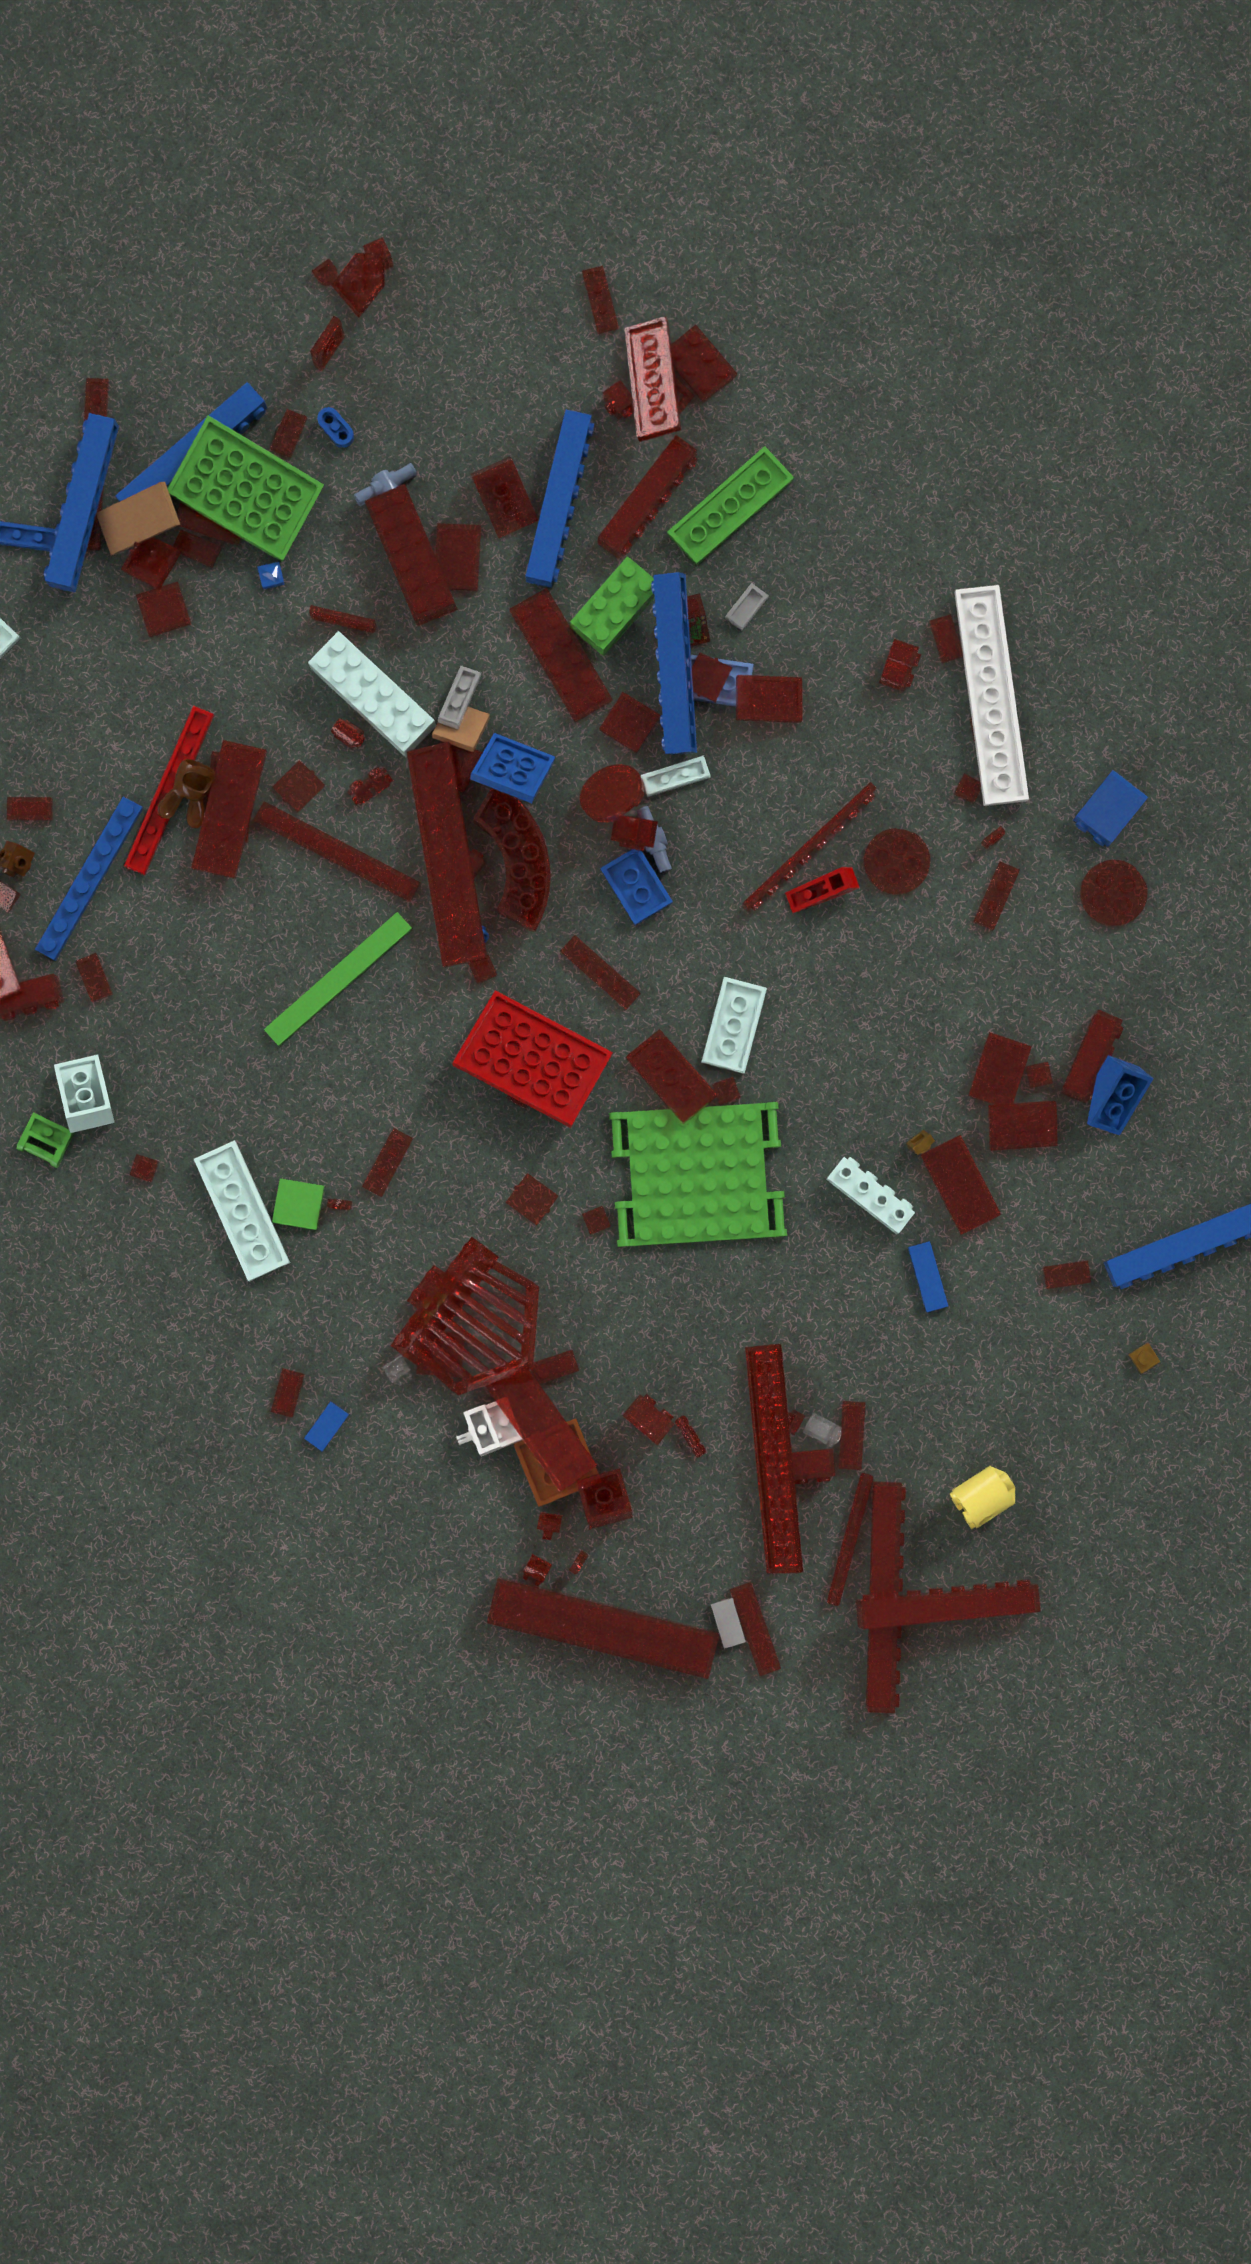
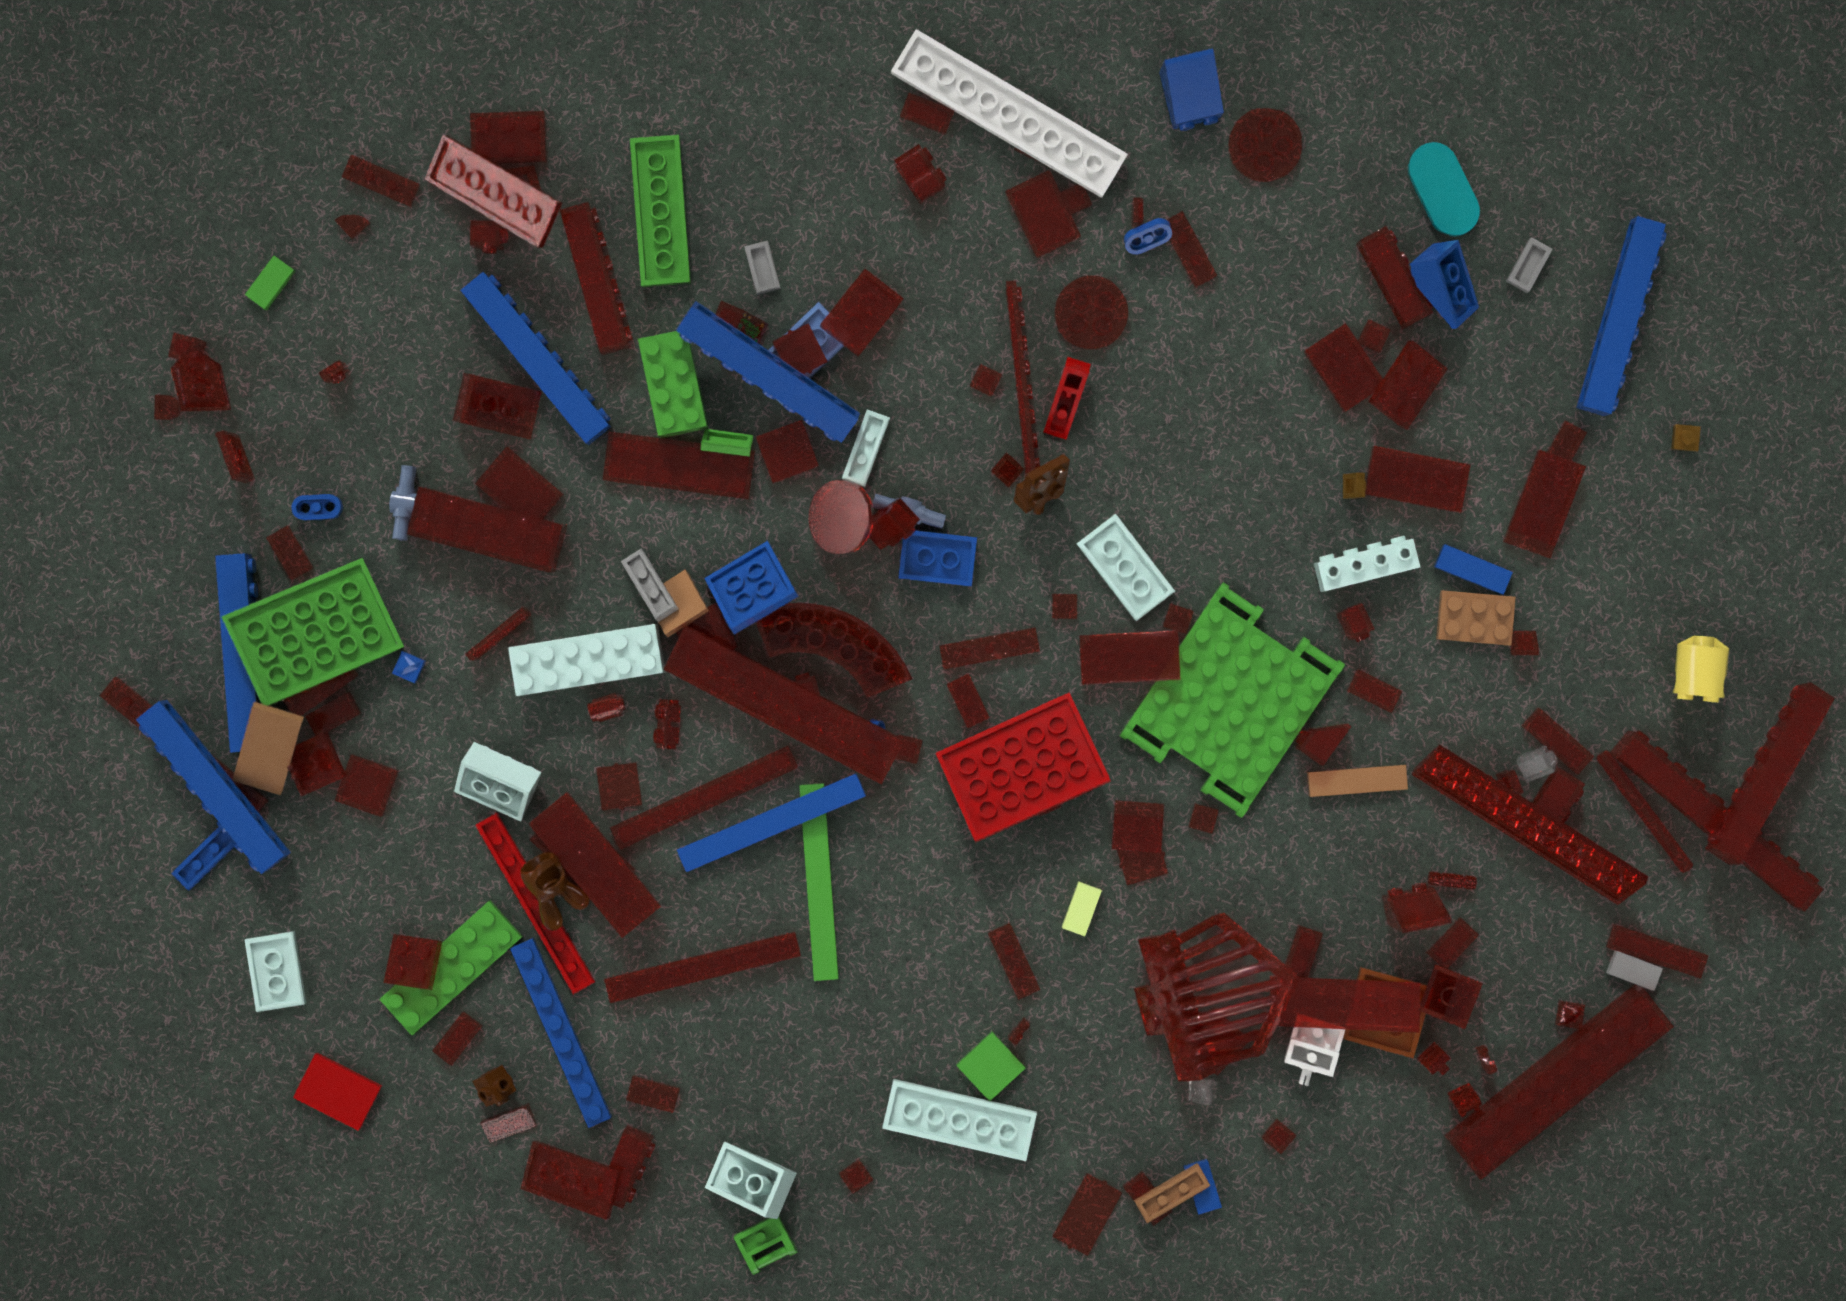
camera: 50 degrees left, 5 degrees up
none -> bright green tile [245,256,296,310]
none -> clear red plate [319,360,350,384]
none -> clear red tile [334,214,370,239]
none -> bright green plate [379,900,523,1035]
none -> clear red plate [383,934,442,991]
none -> light aqua slope [454,742,541,821]
none -> clear red plate [604,931,801,1003]
none -> blue tile [677,773,866,872]
none -> bright green tile [701,429,753,457]
none -> clear red plate [947,673,990,728]
none -> clear red tile [969,364,1002,397]
none -> clear red slope [990,452,1024,488]
none -> clear red tile [1005,170,1081,259]
none -> reddish brown plate [1013,454,1070,515]
none -> clear red tile [1052,594,1077,619]
none -> clear red piece [1052,1173,1122,1256]
none -> yellowish green tile [1062,881,1102,936]
none -> clear red tile [1111,800,1164,853]
none -> blue plate [1124,218,1172,255]
none -> medium nougat tile [1134,1163,1210,1223]
none -> clear red tile [1261,1118,1297,1154]
none -> clear red slope [1295,723,1352,766]
none -> medium nougat tile [1307,765,1408,797]
none -> clear red brick [1336,603,1375,642]
none -> clear red tile [1347,669,1402,713]
none -> teal tile [1408,142,1480,237]
none -> clear red tile [1426,917,1479,970]
none -> medium nougat plate [1436,590,1516,646]
none -> clear red tile [1503,450,1586,559]
none -> light grey tile [1506,237,1552,293]
none -> clear red slope [1510,631,1539,655]
none -> clear red tile [1555,1000,1585,1029]

